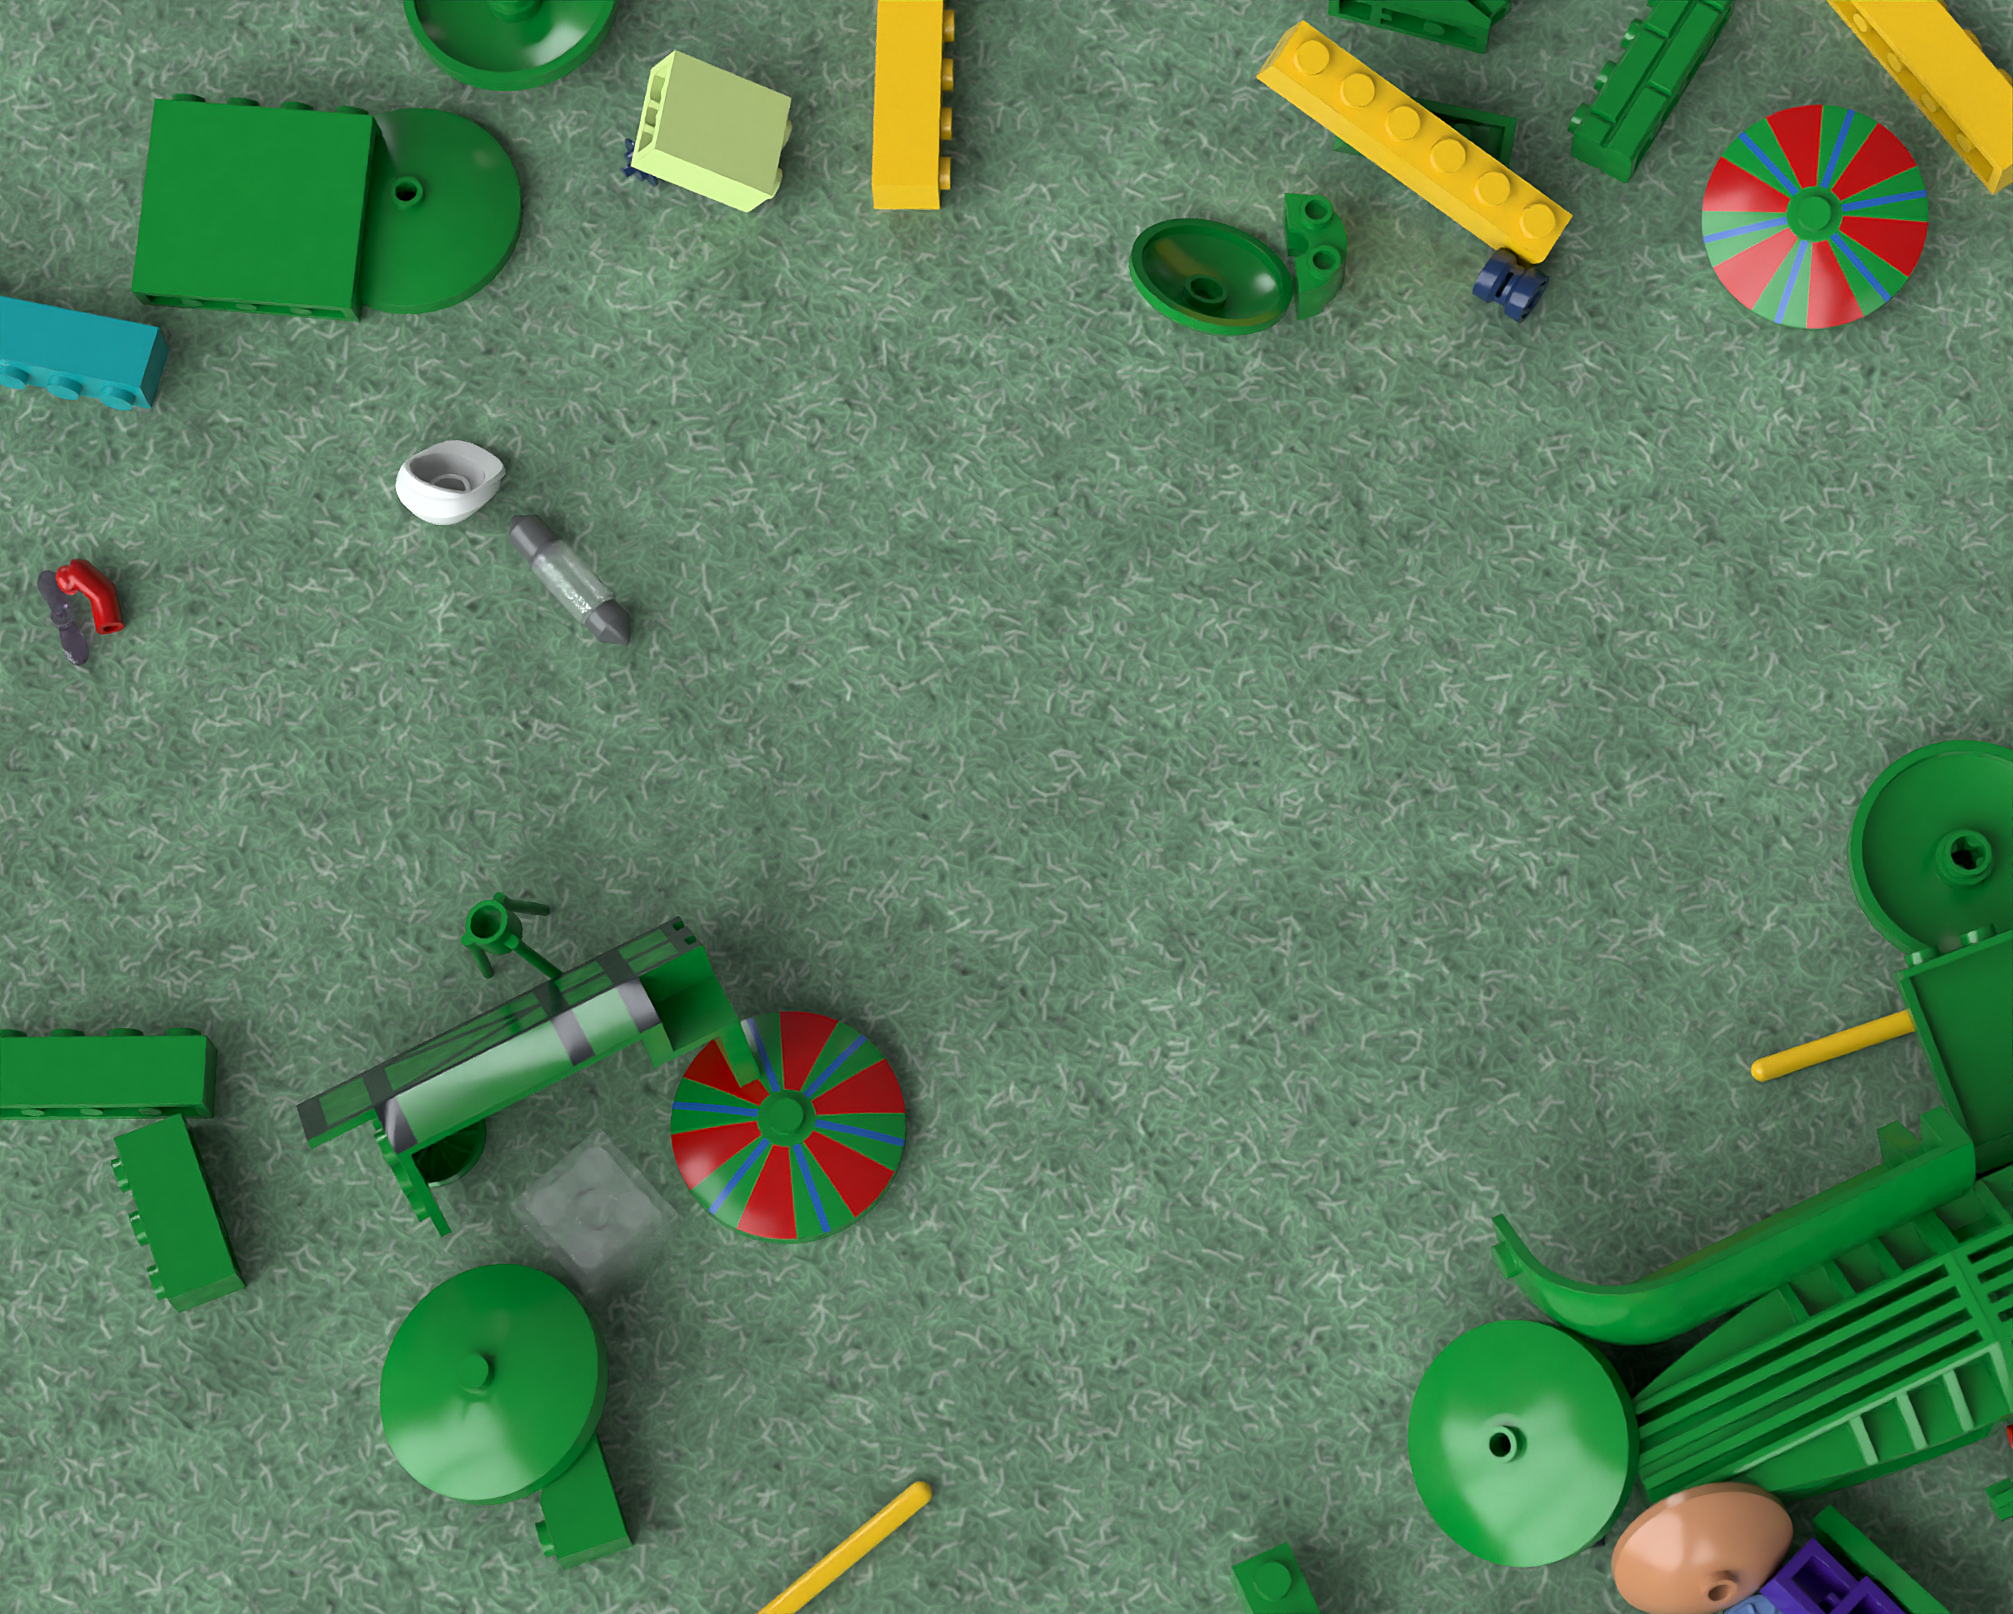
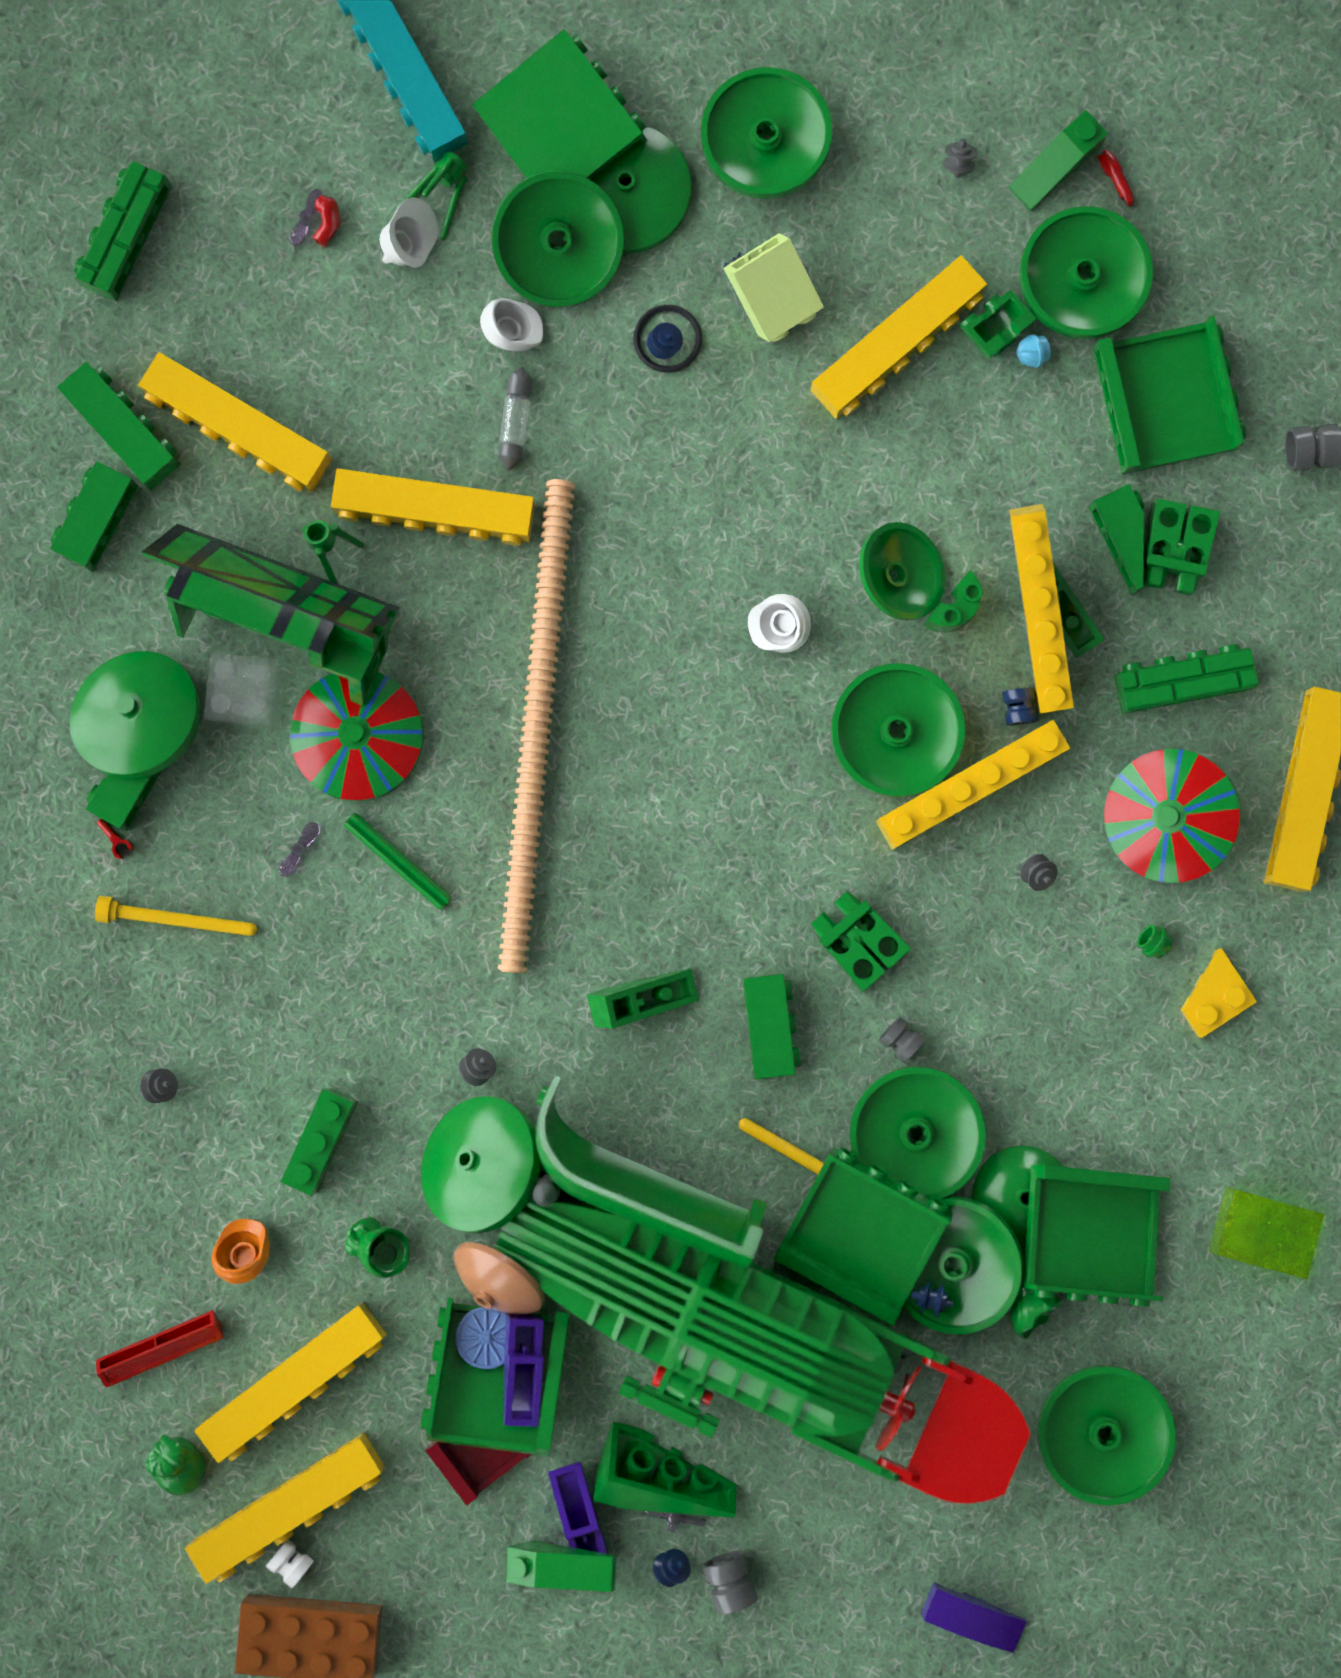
camera: 45 degrees right, 15 degrees up
none -> red hand [97,819,134,859]
none -> yellow brick [138,352,332,493]
none -> piece [279,822,320,877]
none -> yellow brick [331,468,535,546]
none -> green axle [344,813,452,910]
none -> white piece [380,197,438,268]
none -> green plant [401,152,468,240]
none -> dark grey wheel [459,1048,496,1086]
none -> green dish [491,170,624,307]
none -> light nougat piece [498,479,575,974]
none -> dark grey piece [533,1167,562,1207]
none -> green slope [587,968,699,1029]
none -> black tyre [633,305,702,373]
none -> dark blue wheel [647,322,683,359]
none -> green brick [743,974,801,1079]
none -> white hat [748,594,811,653]
none -> green hips [811,891,911,993]
none -> green dish [831,663,965,797]
none -> yellow brick [876,719,1070,850]
none -> dark grey wheel [878,1016,926,1063]
none -> dark grey wheel [1020,854,1058,891]
none -> green plate [1137,924,1173,959]

